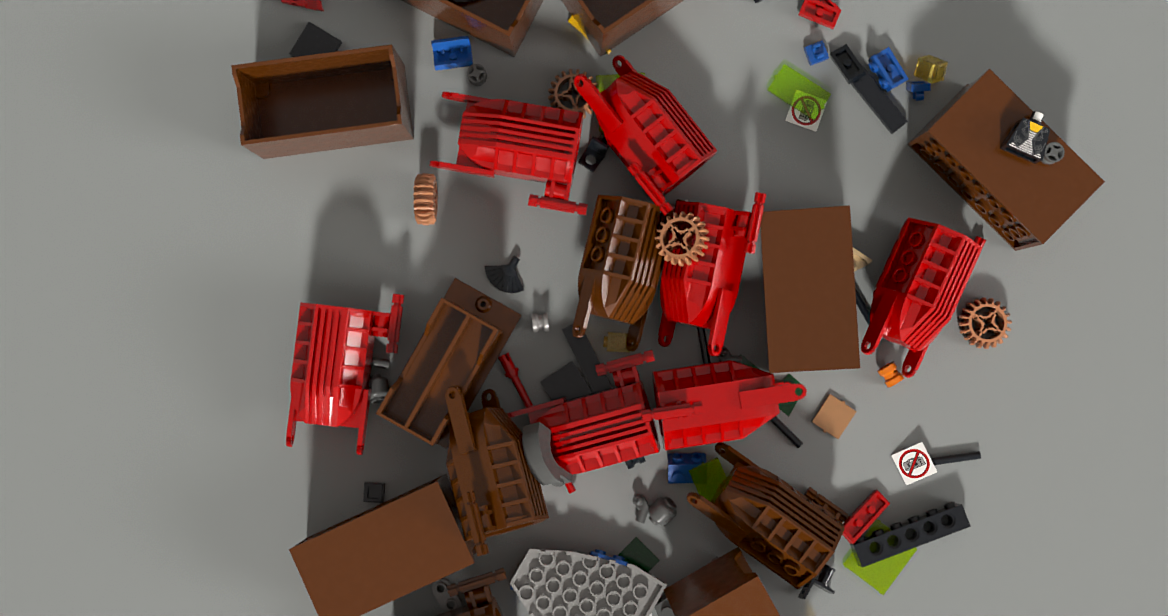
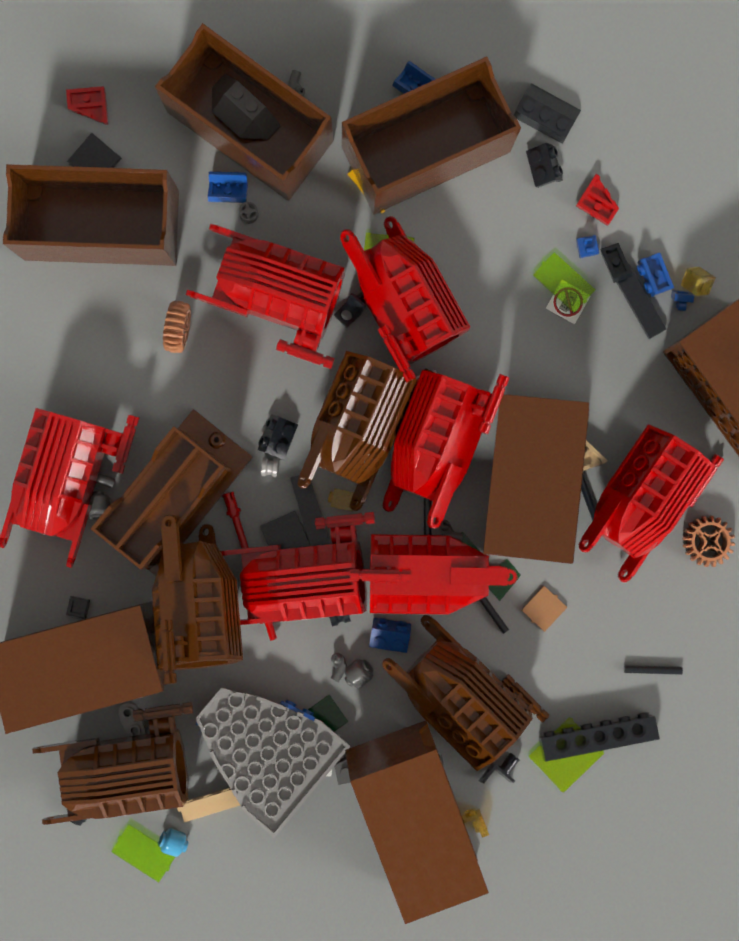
camera: 10 degrees right, 0 degrees up
black hand [485,256,524,293] -> none
dark grey arch [522,422,572,487] -> none
nougat gear [548,69,599,119] -> none
nougat gear [655,211,710,266] -> none
clear neon green piece [689,457,726,519] -> none
red tile [842,489,890,544] -> none
orange wheel [877,361,904,388] -> none
sticker [892,442,937,485] -> none
none -> black bracket [258,415,298,460]

